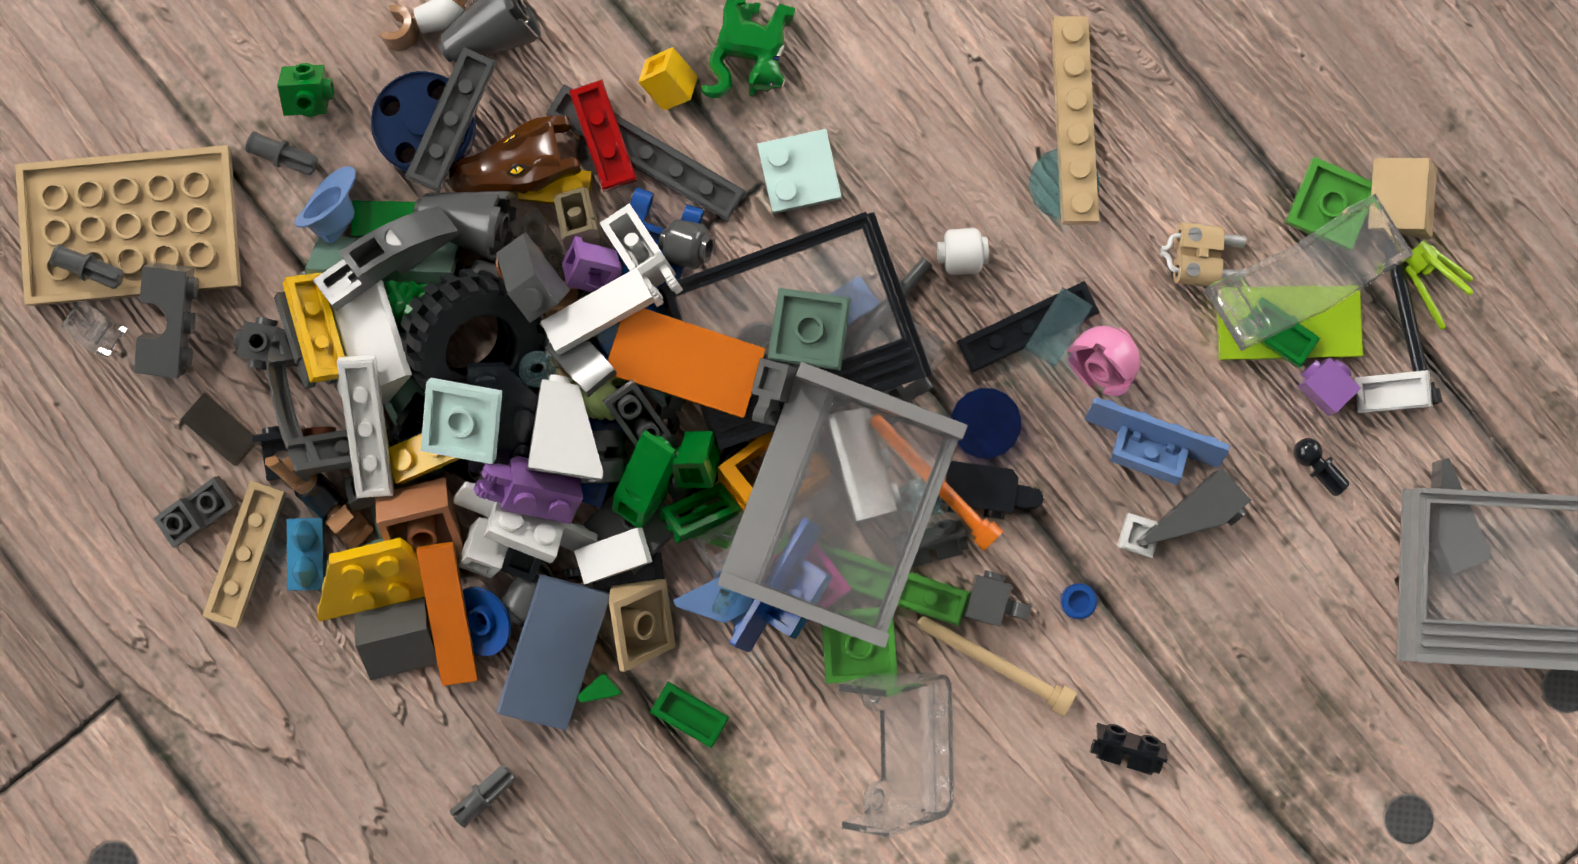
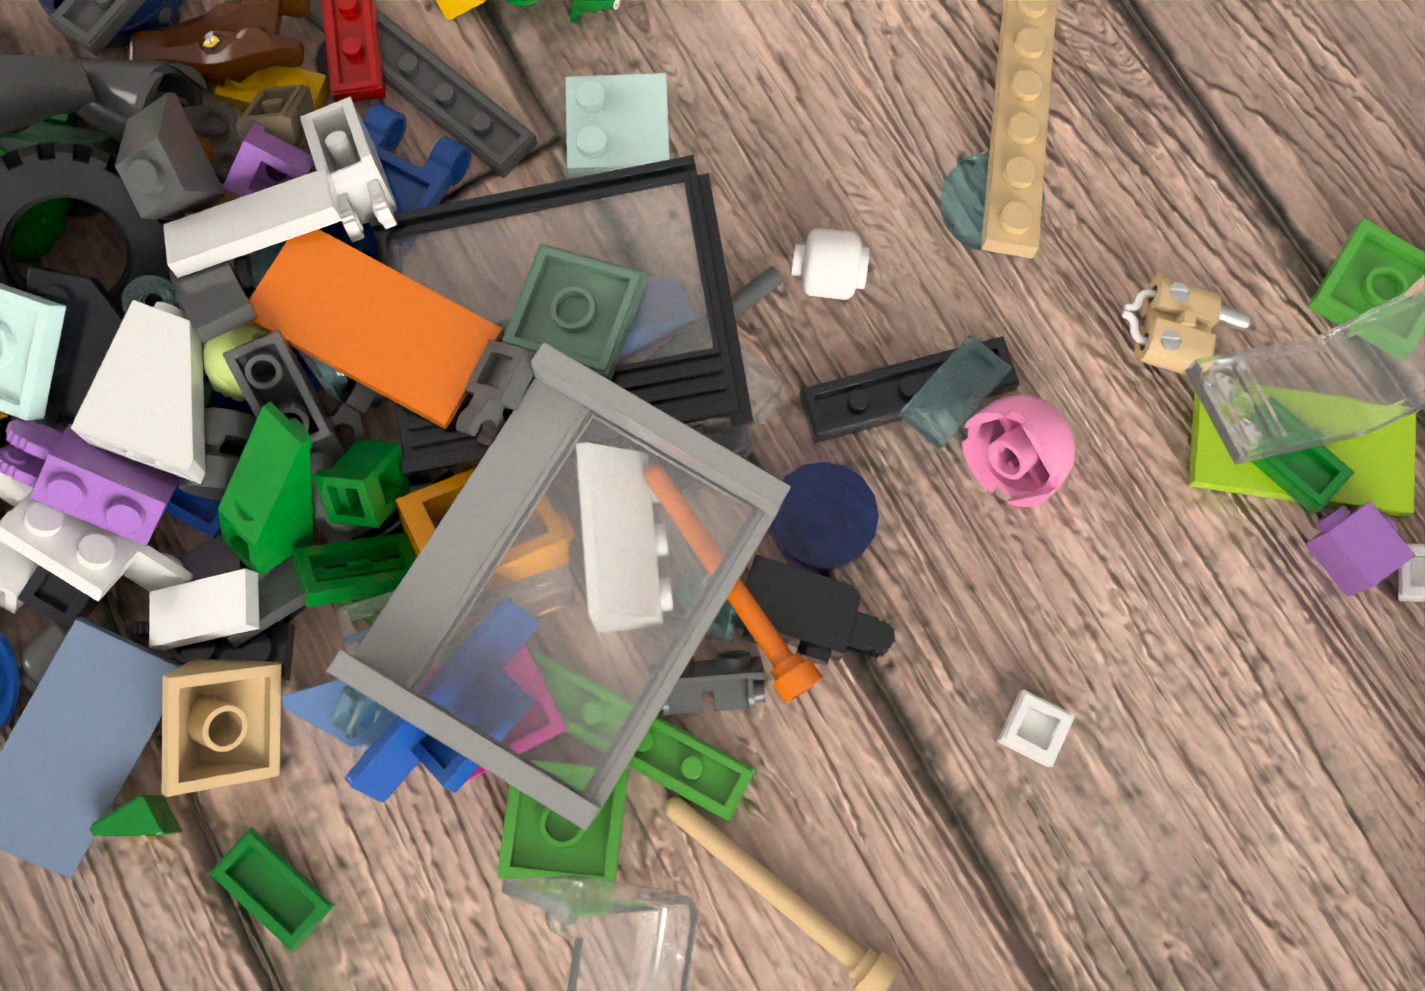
camera: 10 degrees right, 10 degrees down
dark grey head [658,220,714,269] -> none
dark grey brick [963,570,1032,627] -> none
blue tile [1060,583,1097,619] -> none
medium blue bracket [1085,398,1230,485] -> none
dark grey slope [1136,468,1251,546] -> none
black axle [1293,438,1349,496] -> none

